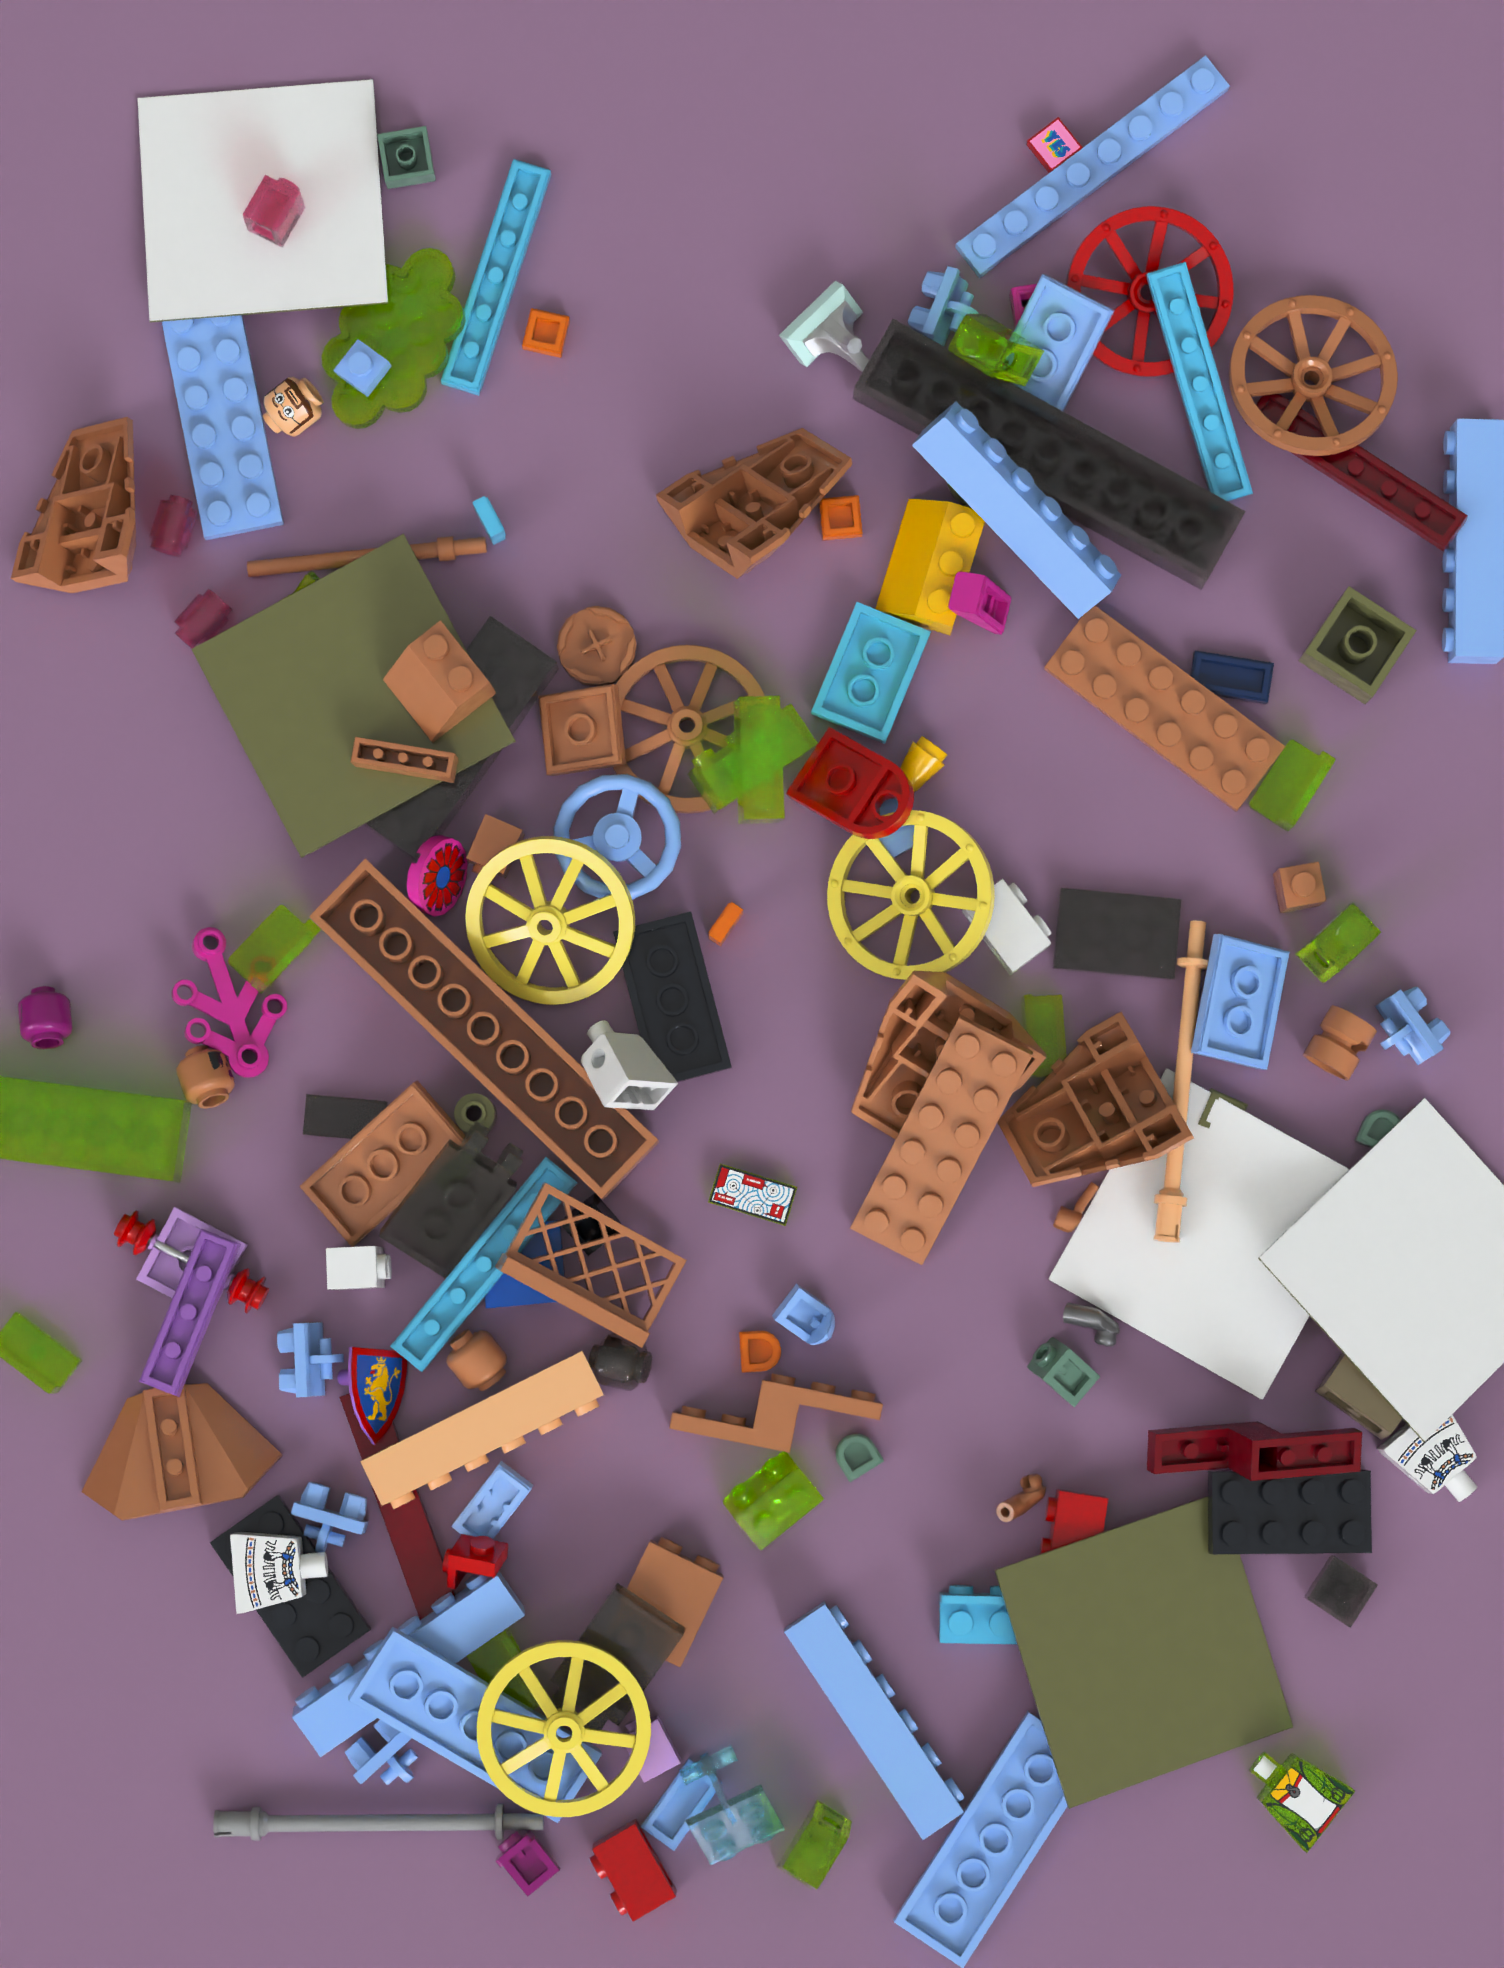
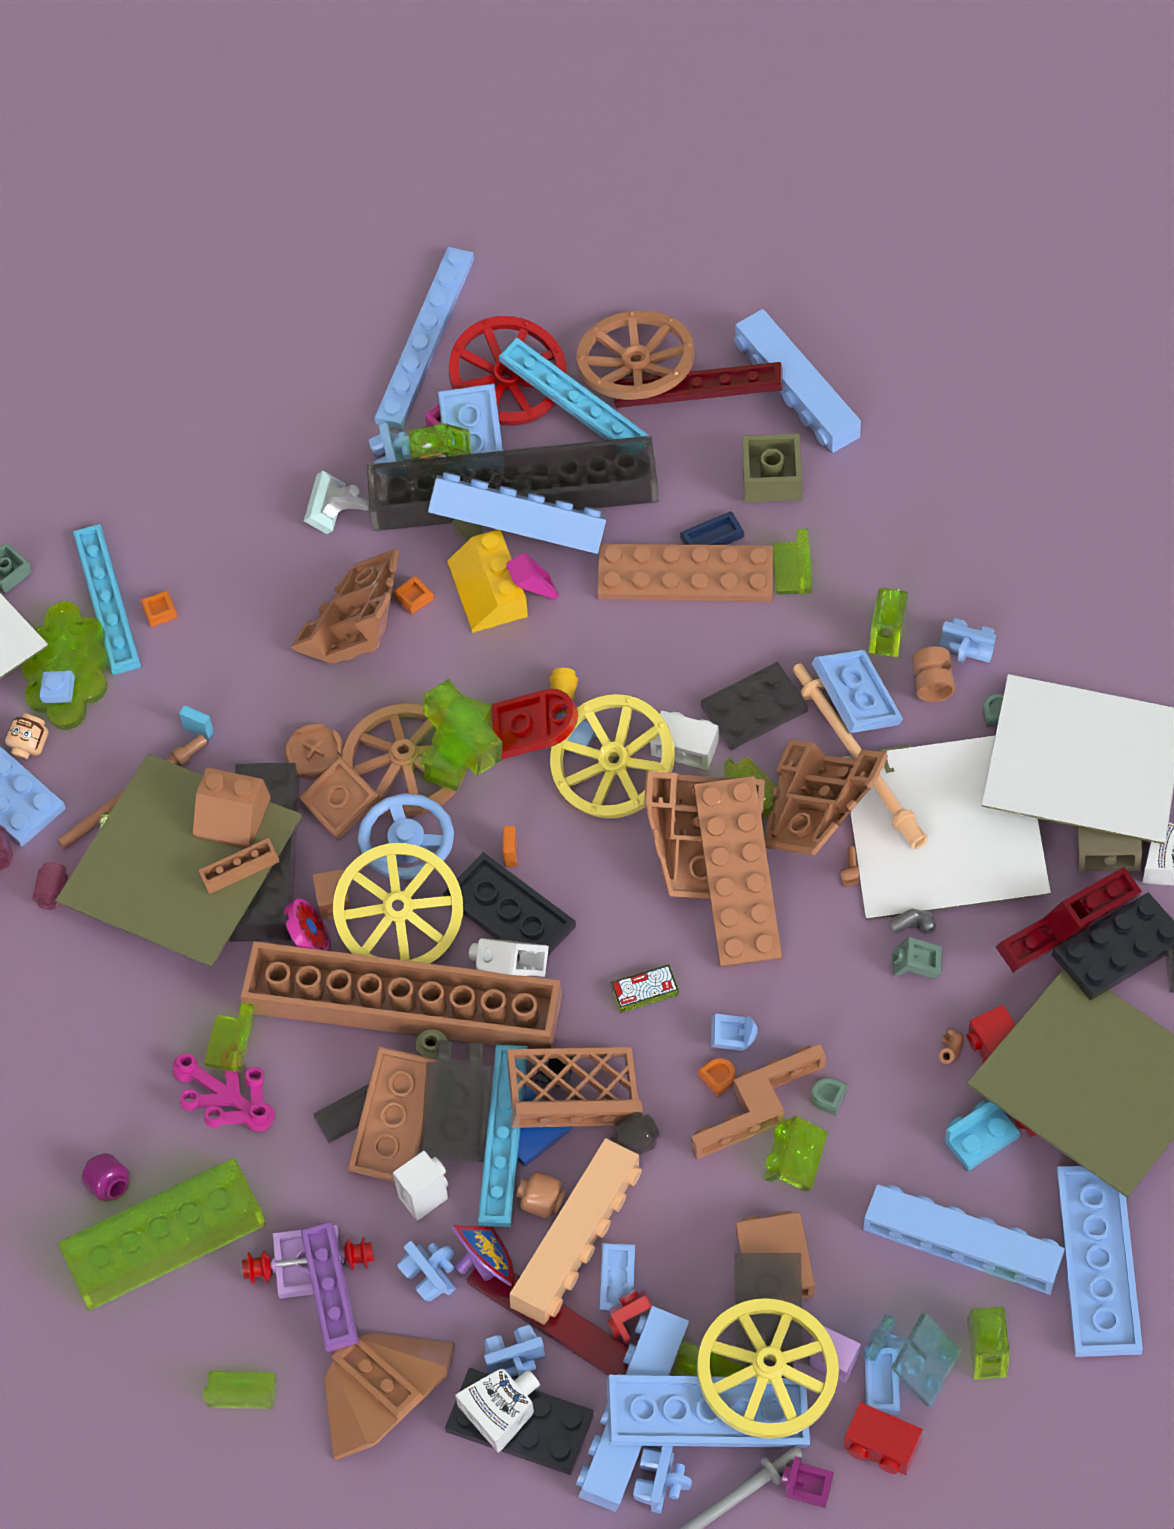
camera: 30 degrees left, 25 degrees down
nougat head [176,1045,235,1109] -> none
medium azure plate [811,602,931,744] -> none
tile [1026,117,1083,173] -> none
nougat brick [1272,862,1326,913] -> none

